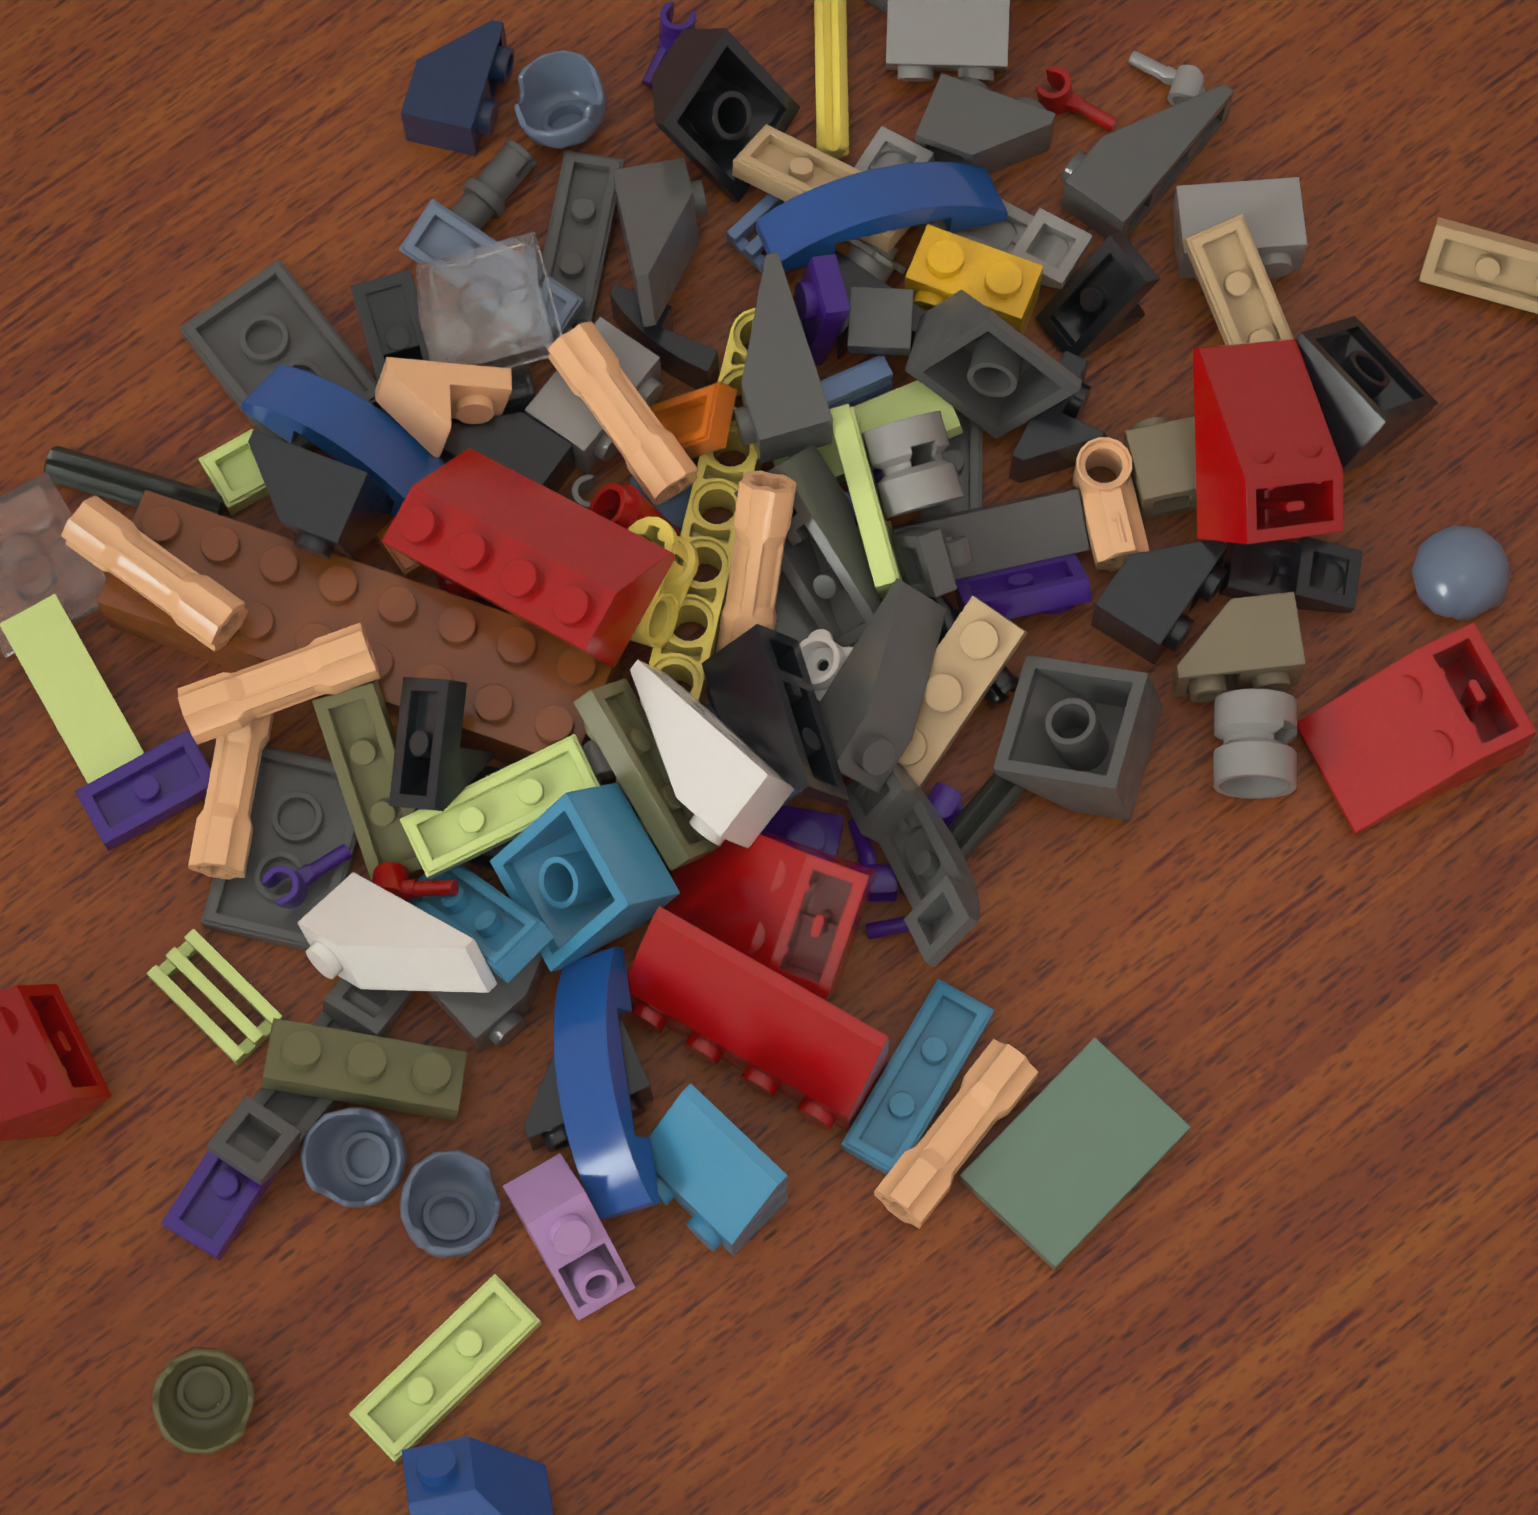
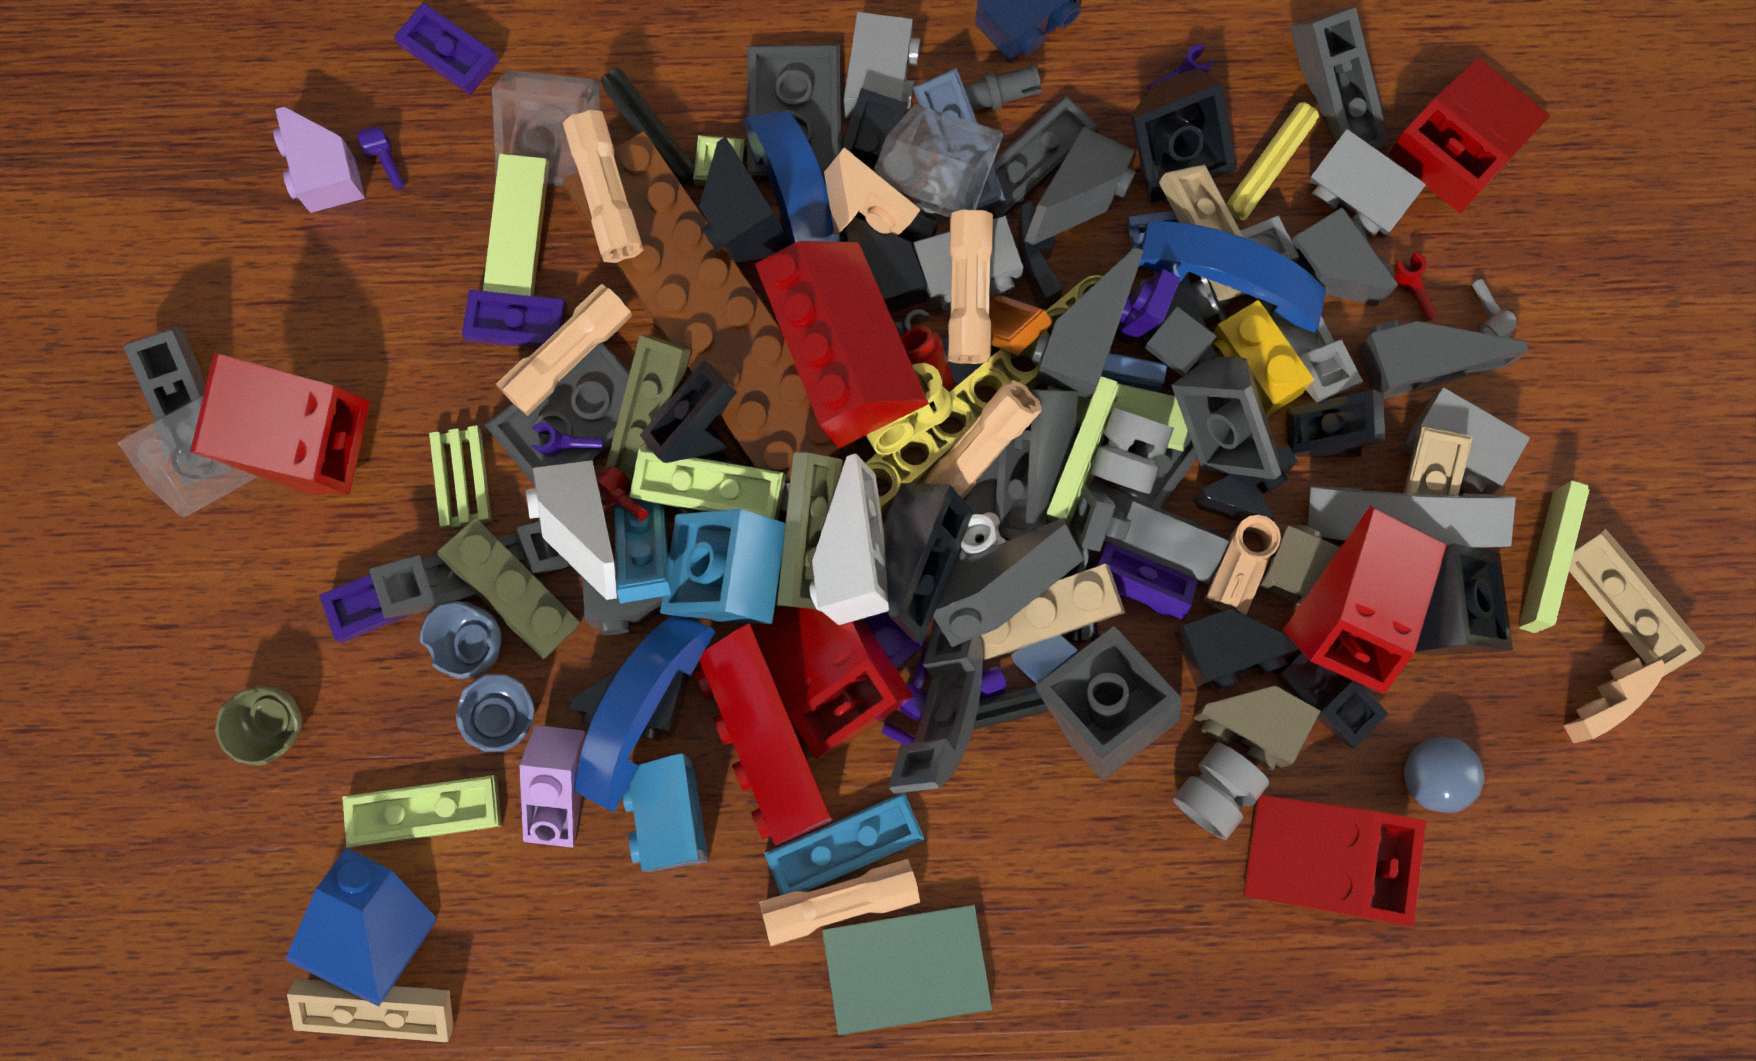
camera: 35 degrees right, 5 degrees up
light nougat axle [177,623,381,745] -> none
sand blue hair [514,50,607,149] -> none
none -> light grey brick [844,12,920,119]
none -> medium blue tile [1011,635,1079,684]
none -> light grey slope [1307,486,1516,548]
none -> yellowish green tile [1518,480,1590,633]

